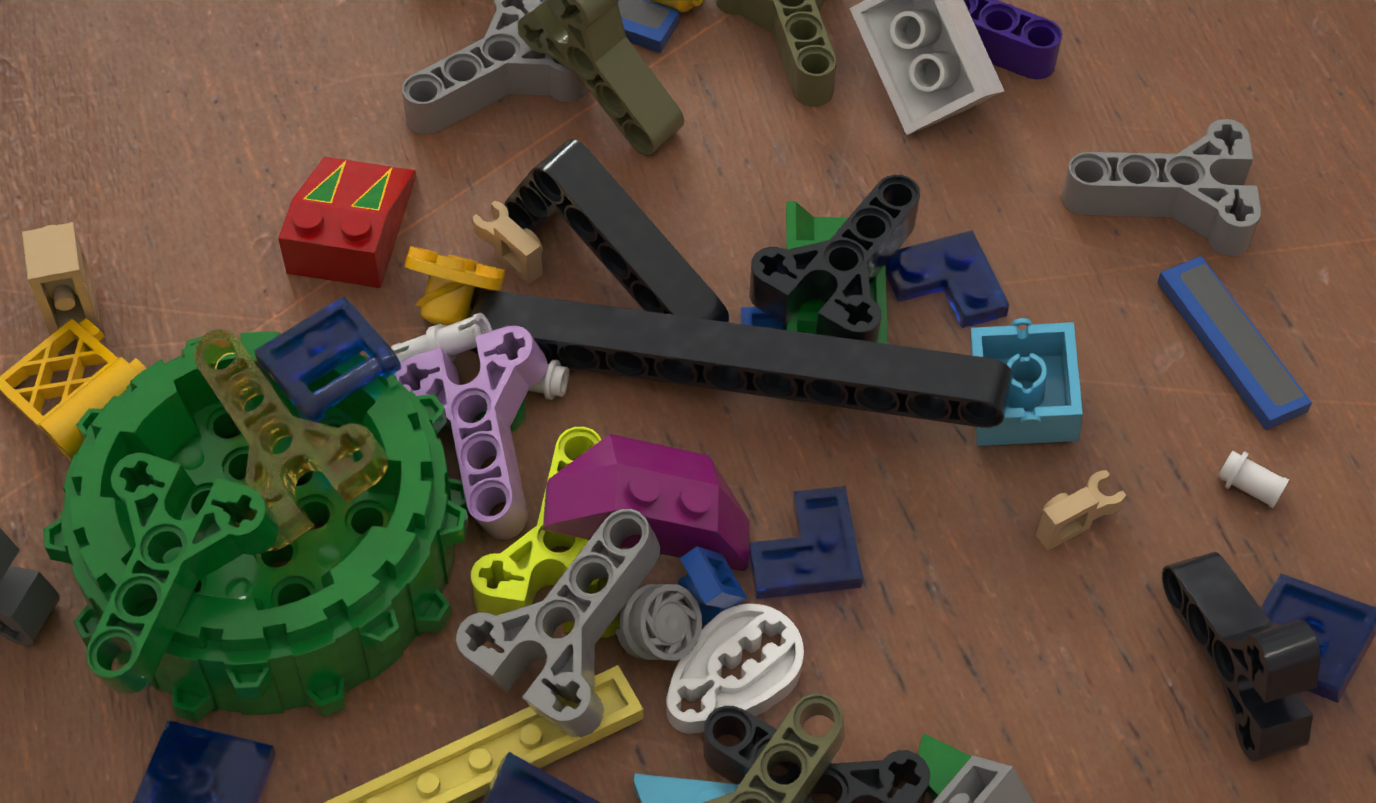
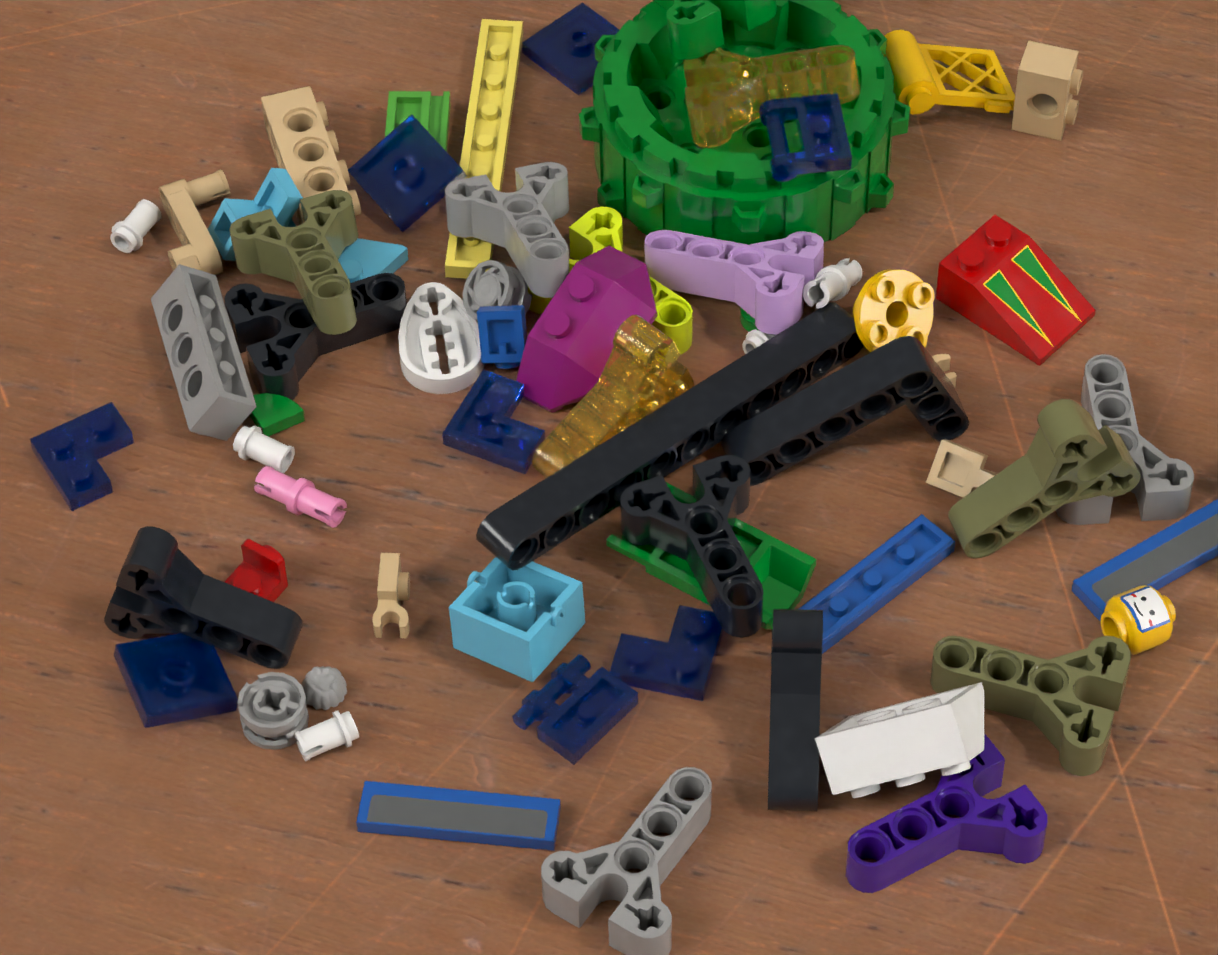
camera: 125 degrees right, 5 degrees down
none -> red bracket [225,539,288,602]
none -> white pin [233,425,295,473]
none -> light grey wheel [237,672,309,750]
none -> bright pink pin [254,466,347,528]
none -> light grey piece [302,666,347,710]
none -> clear blue plate [512,654,638,765]
none -> clear yellow beam [532,315,695,478]
none -> black beam [768,609,823,812]
none -> blue tile [799,514,955,654]
none -> tan plate [926,439,998,498]

